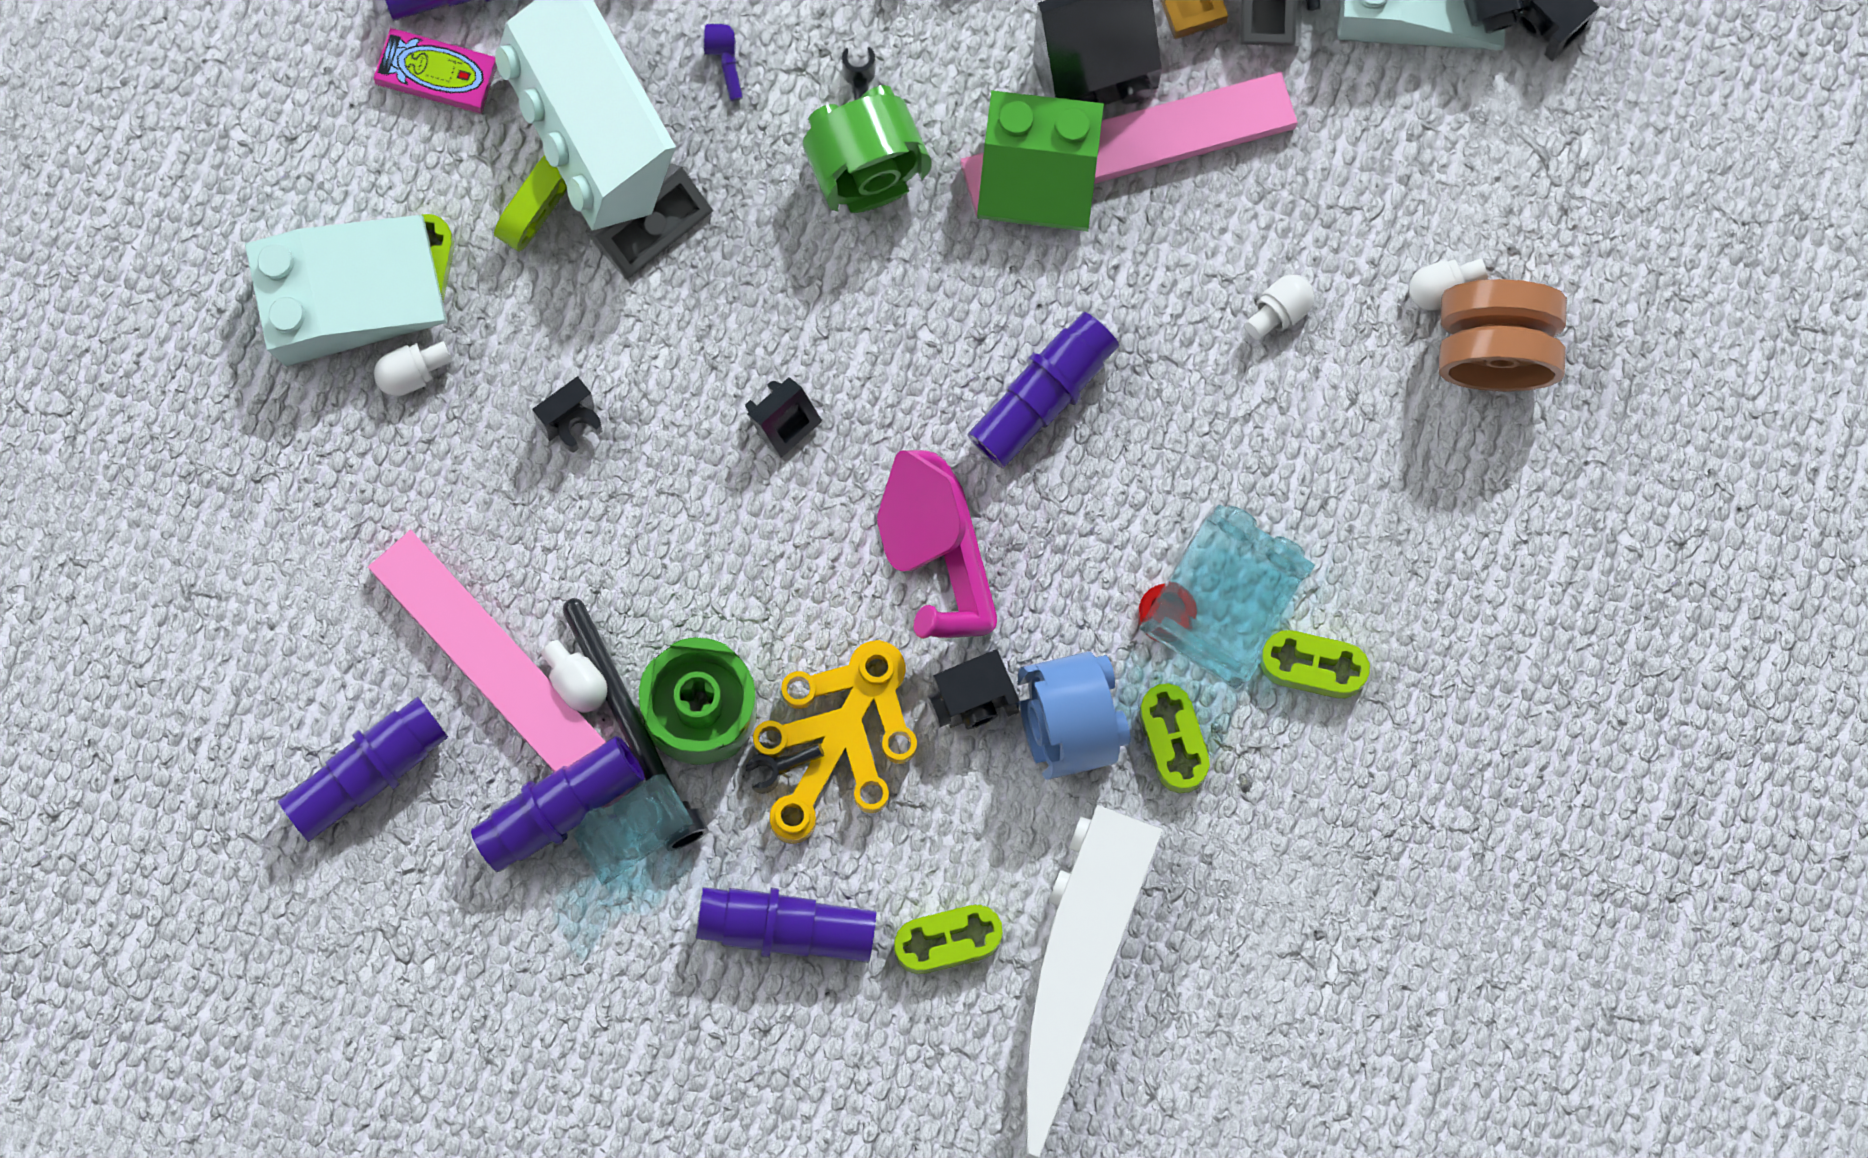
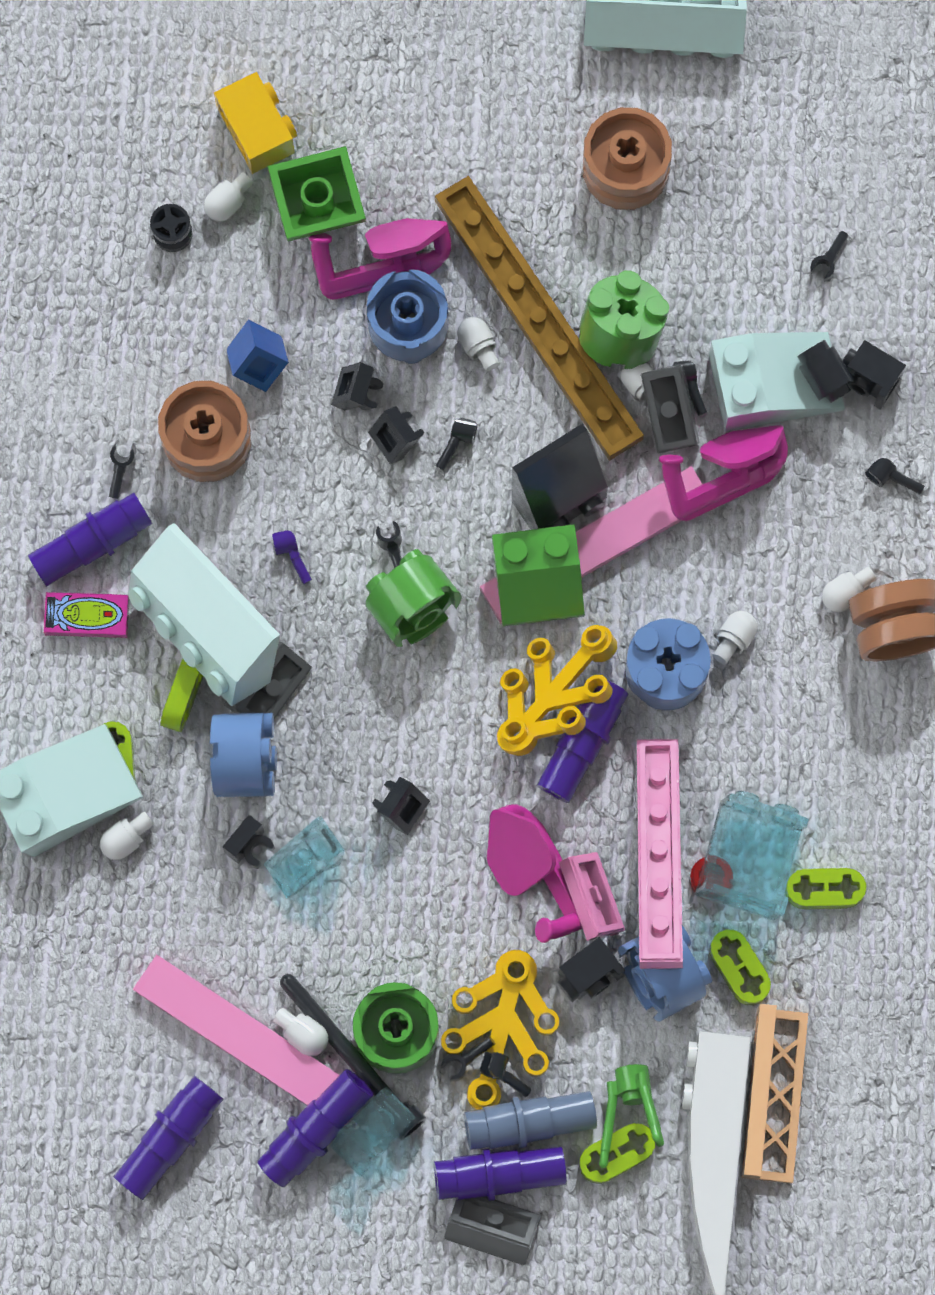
camera: 10 degrees left, 0 degrees up
none -> medium blue brick [210,713,277,798]
none -> clear light blue slope [264,816,345,898]
none -> dark grey slope [444,1197,541,1265]
none -> sand blue piece [464,1091,597,1150]
none -> black hand [480,1051,531,1097]
none -> yellow plant [497,625,617,756]
none -> bright pink tile [559,852,625,941]
none -> bright green plant [599,1064,664,1168]
none -> medium blue brick [625,618,711,710]
none -> bright pink tile [637,739,683,969]
none -> dark pink piece [659,425,788,521]
none -> light nougat fence [741,1004,808,1184]
none -> black hand [865,458,925,494]

